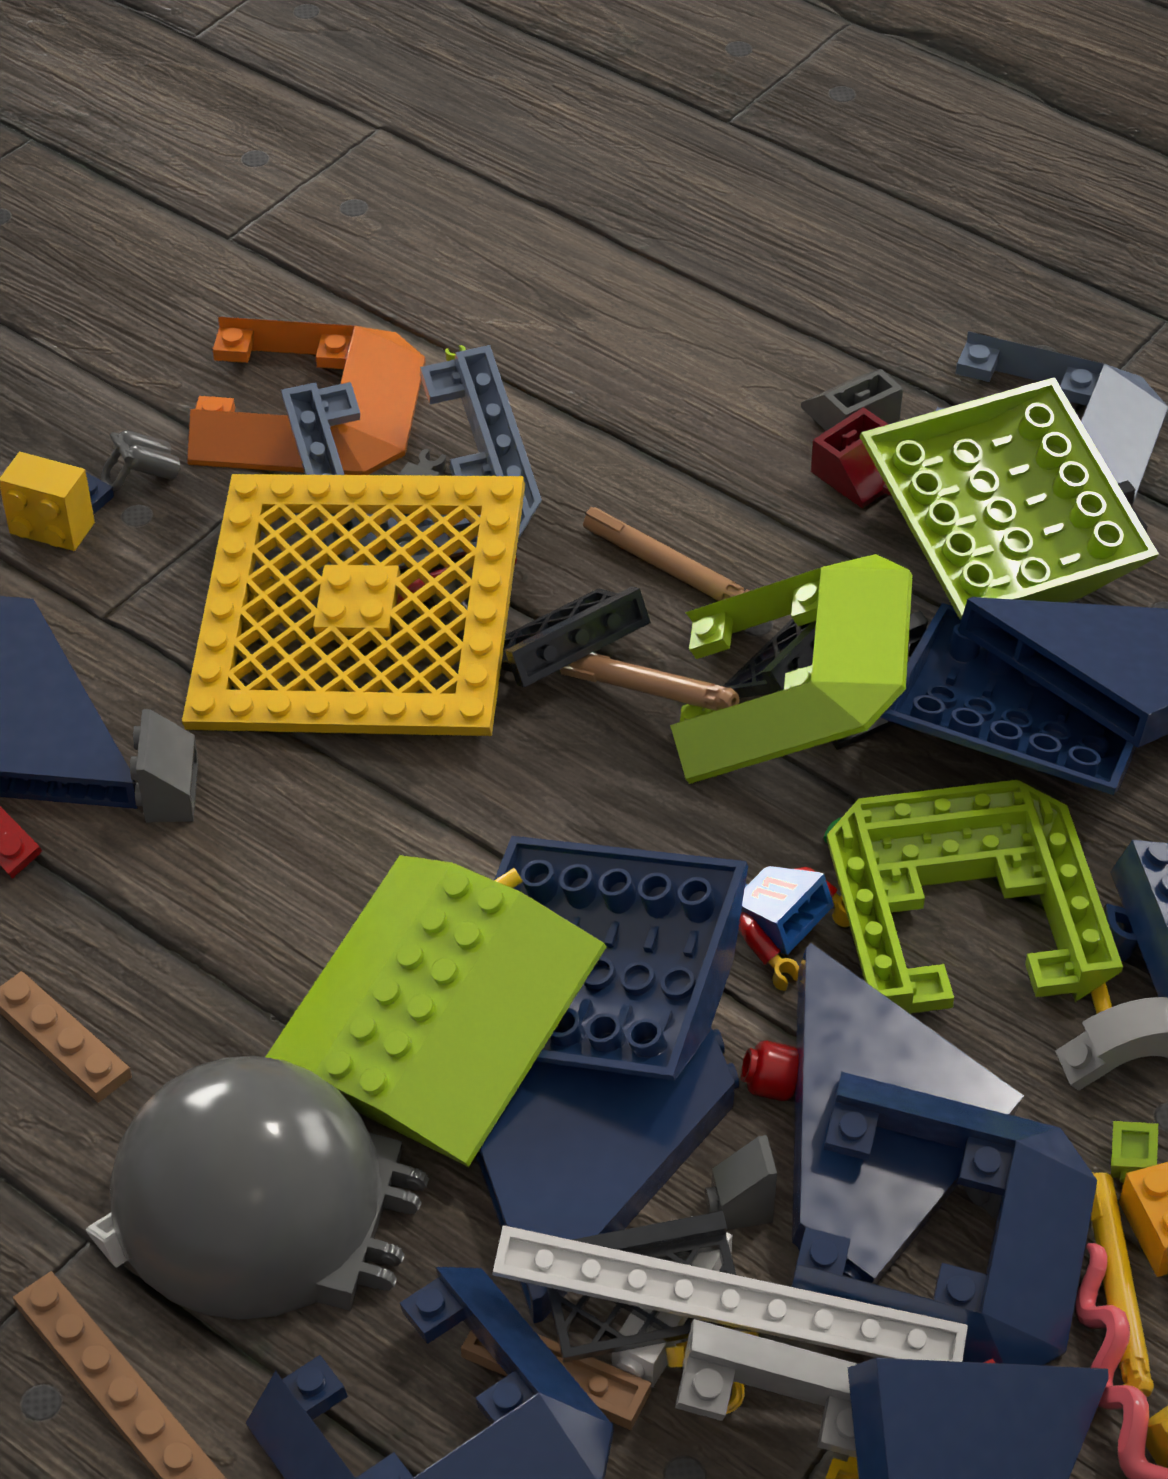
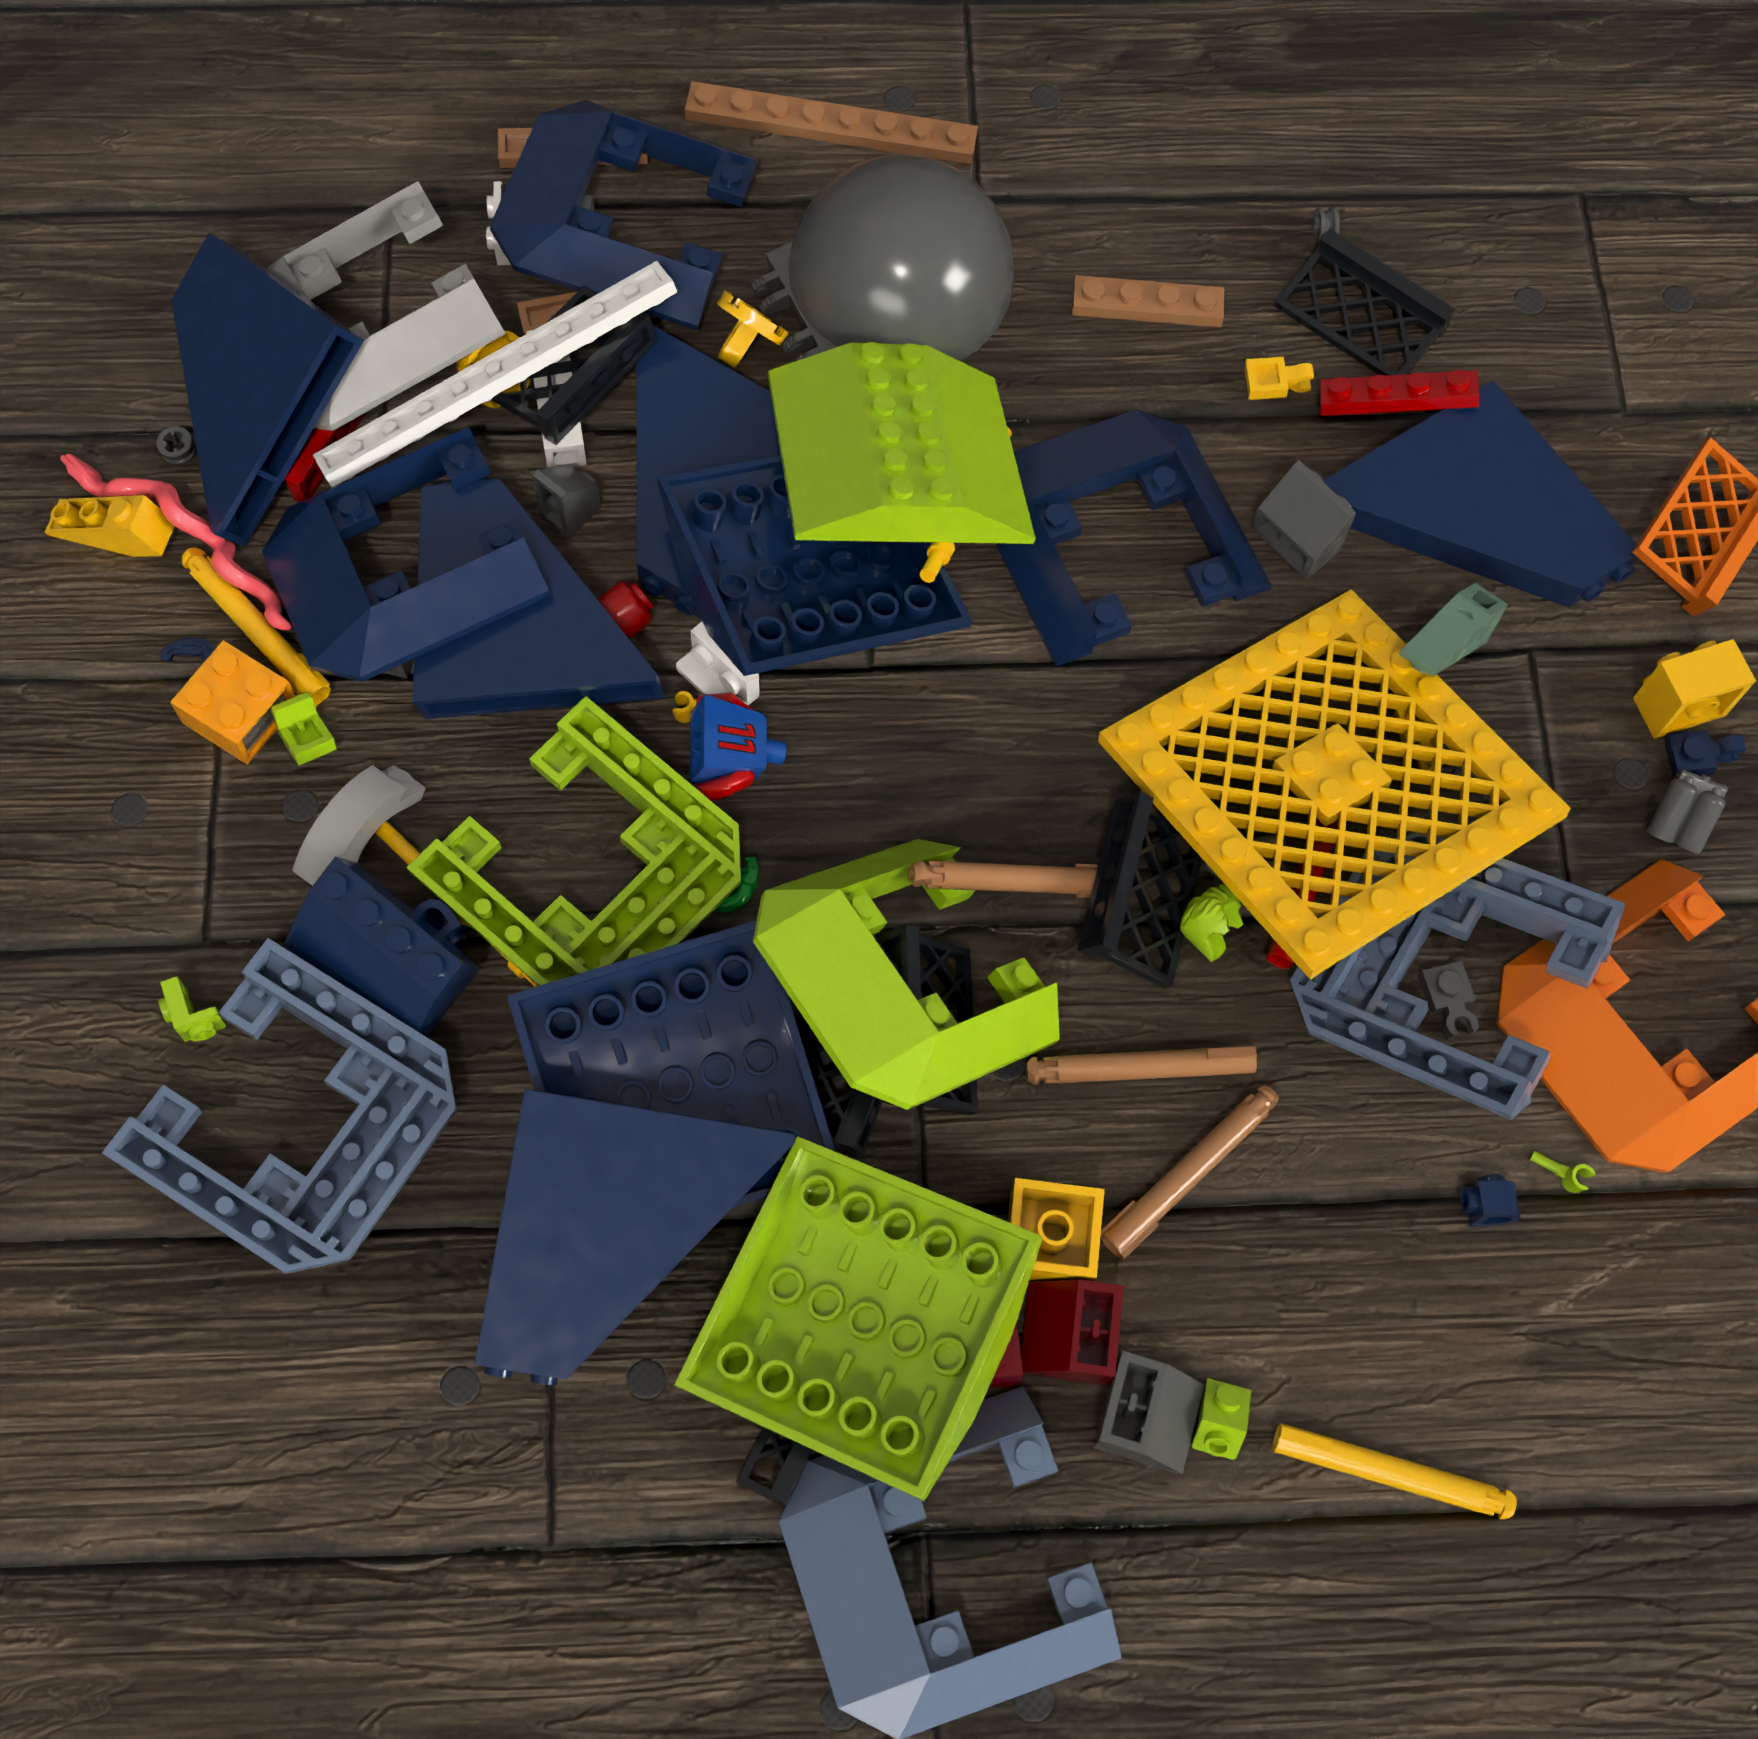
camera: 135 degrees right, 20 degrees up
none -> white bracket [676,622,760,705]
none -> yellow tile [717,290,789,368]
none -> dark blue slope [995,409,1272,667]
none -> yellow brick [1007,1178,1105,1282]
none -> medium nougat piece [1100,1085,1279,1260]
none -> lime hair [1180,884,1243,962]
none -> lime bracket [1192,1378,1251,1460]
none -> yellow plate [1244,357,1314,400]
none -> yellow piece [1271,1423,1517,1520]
none -> sand green slope [1399,583,1508,677]
none -> dark blue plate [1460,1174,1520,1227]

